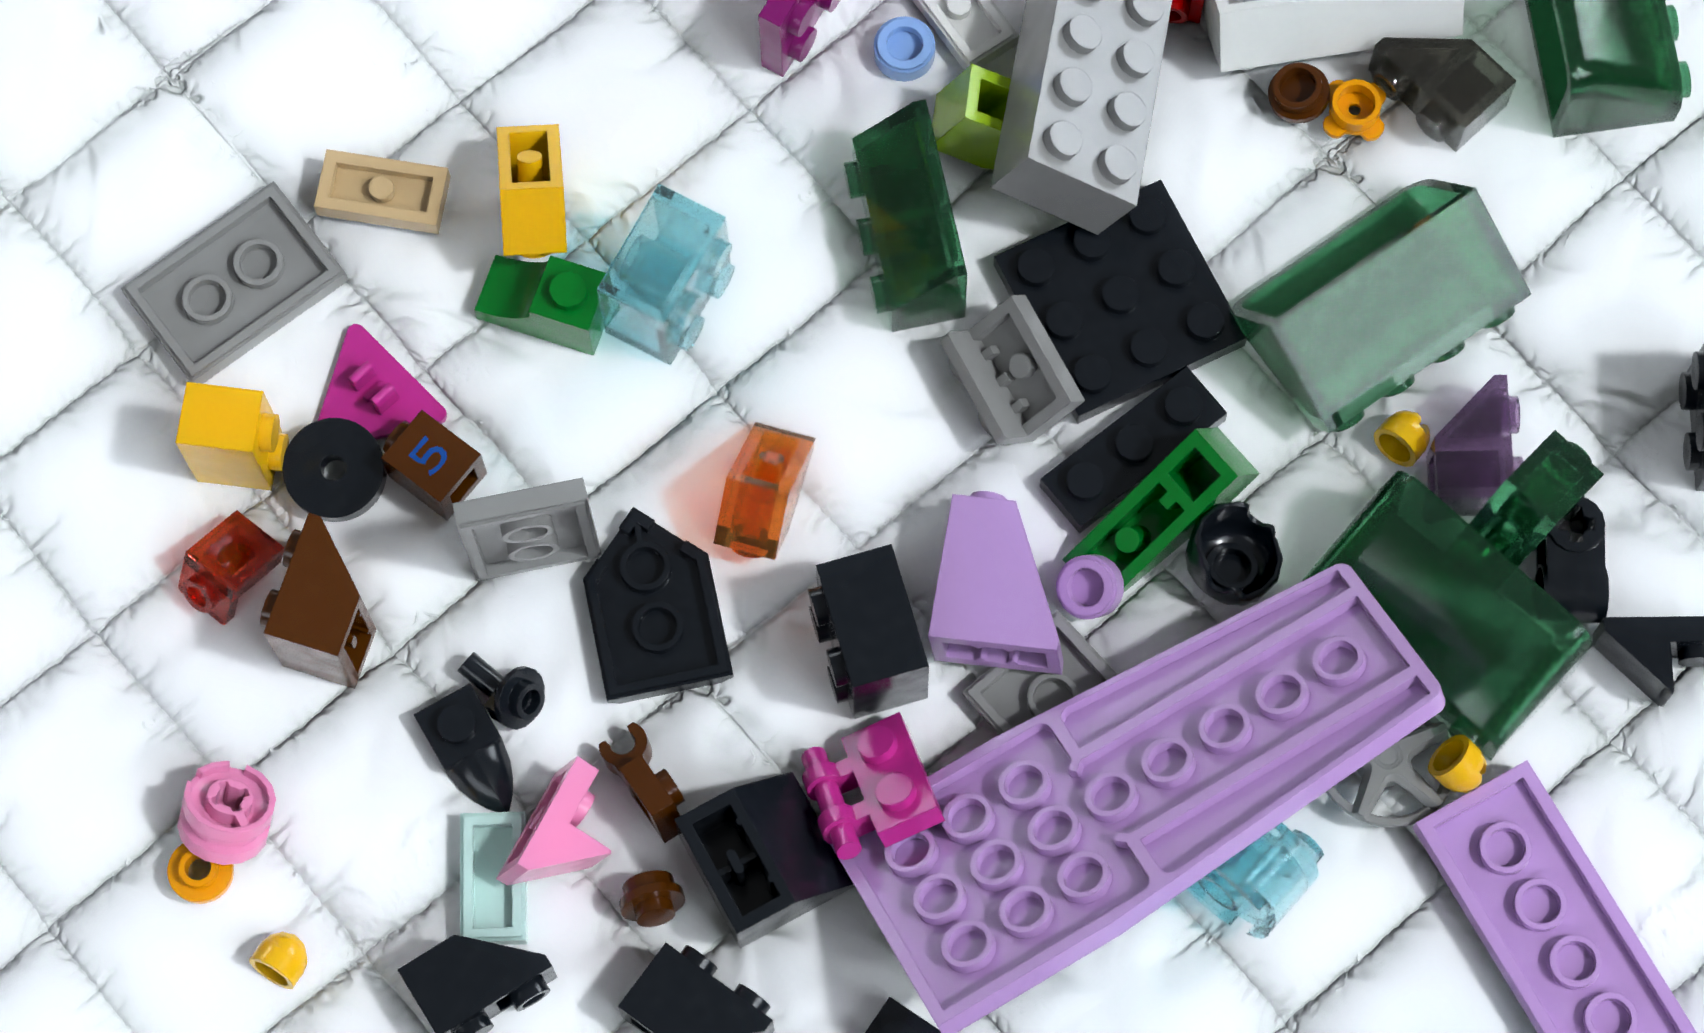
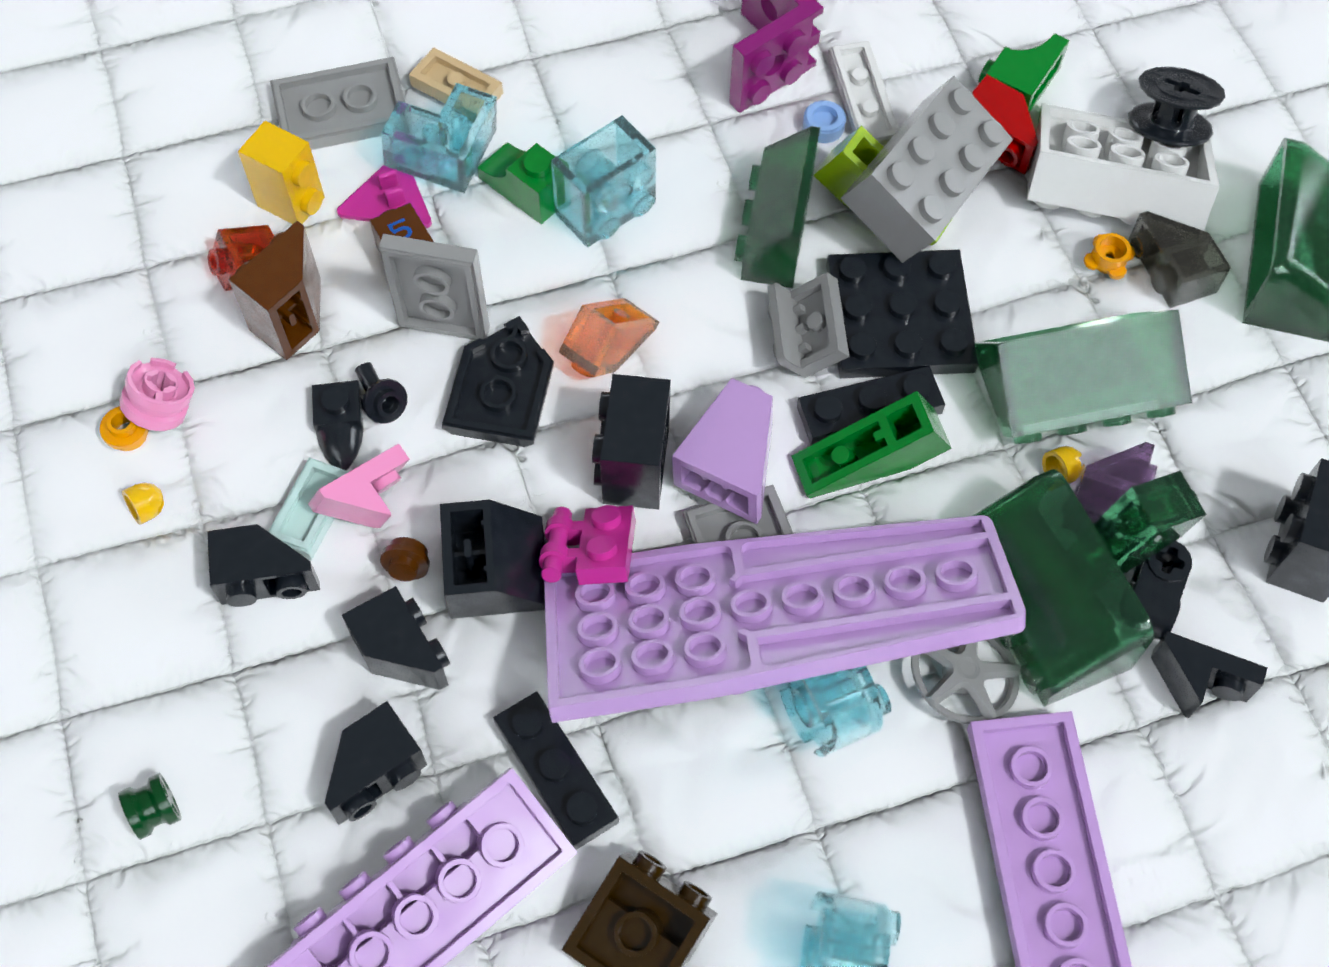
camera: 20 degrees right, 10 degrees down
black piece [282,418,387,522] -> none
yellow brick [496,124,567,259] -> none
reddish brown plate [599,722,685,843] -> none
lavender tile [1056,554,1124,619] -> none
black hair [1185,501,1283,606] -> none
reddish brown plate [1268,62,1330,123] -> none
yellow hinge [1428,734,1487,793] -> none
none -> clear light blue brick [381,83,497,194]

